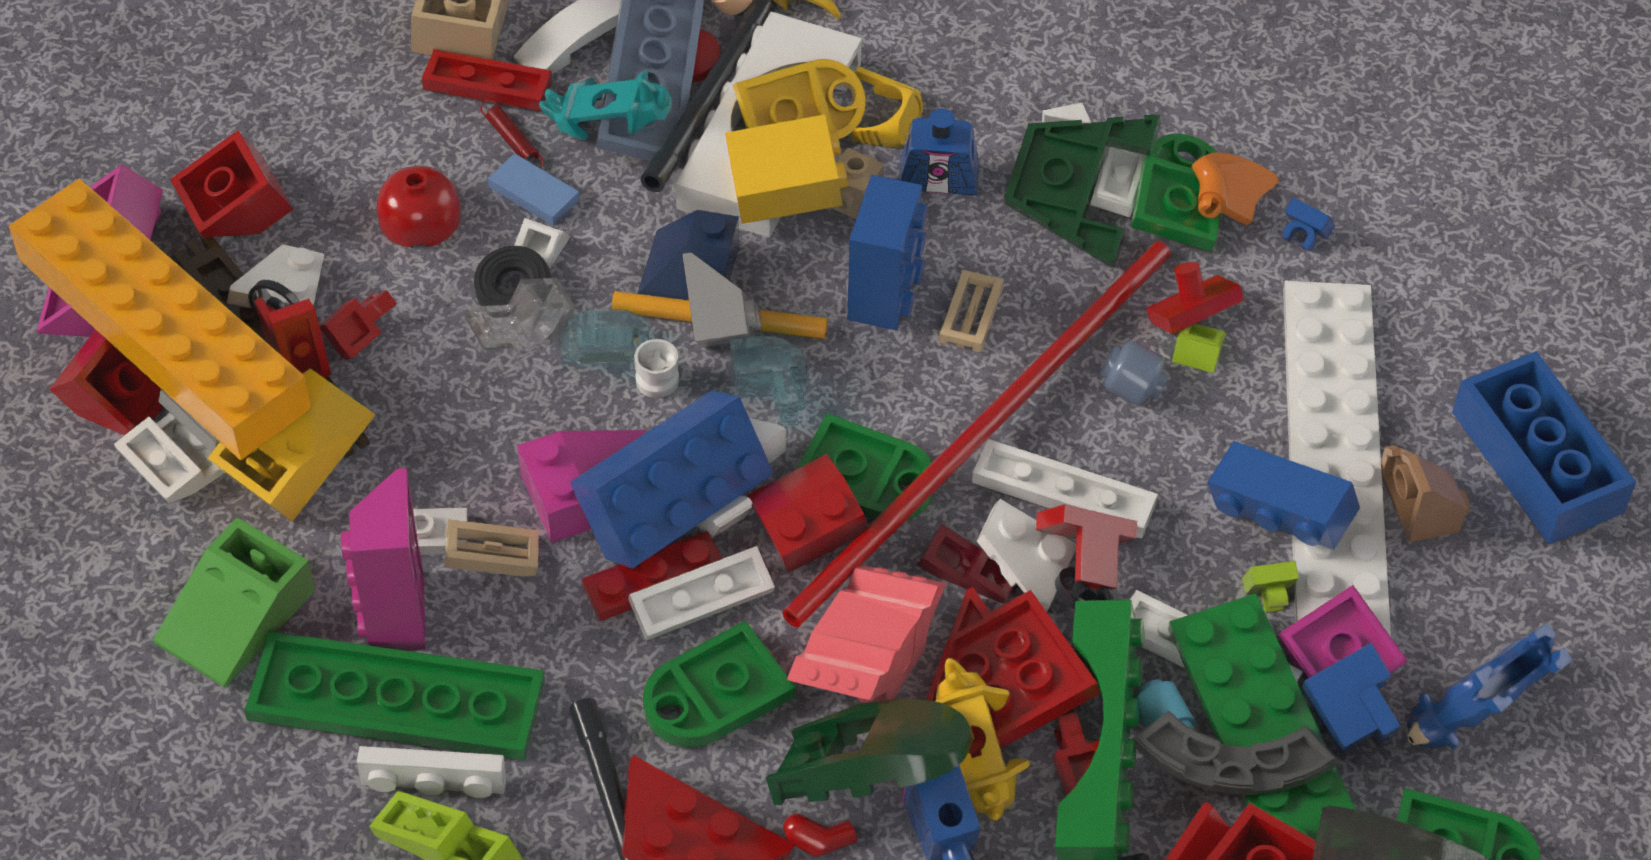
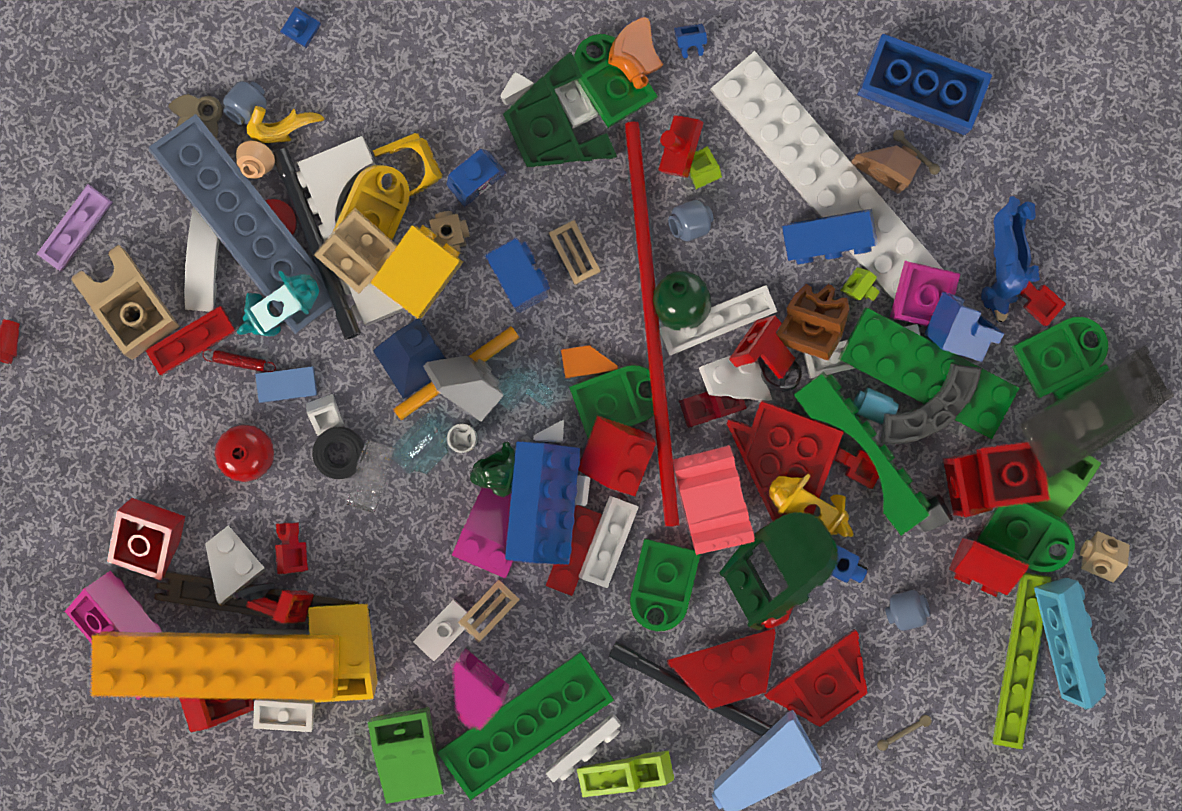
camera: 40 degrees left, 35 degrees up
none -> tan slope [314,208,397,294]
none -> dark green hair [470,441,515,497]
none -> orange tile [561,345,618,379]
none -> dark green cylinder [653,271,711,331]
none -> dark orange plate [776,283,849,361]
none -> dark tan hinge [893,130,940,175]
none -> red plate [1019,281,1066,326]

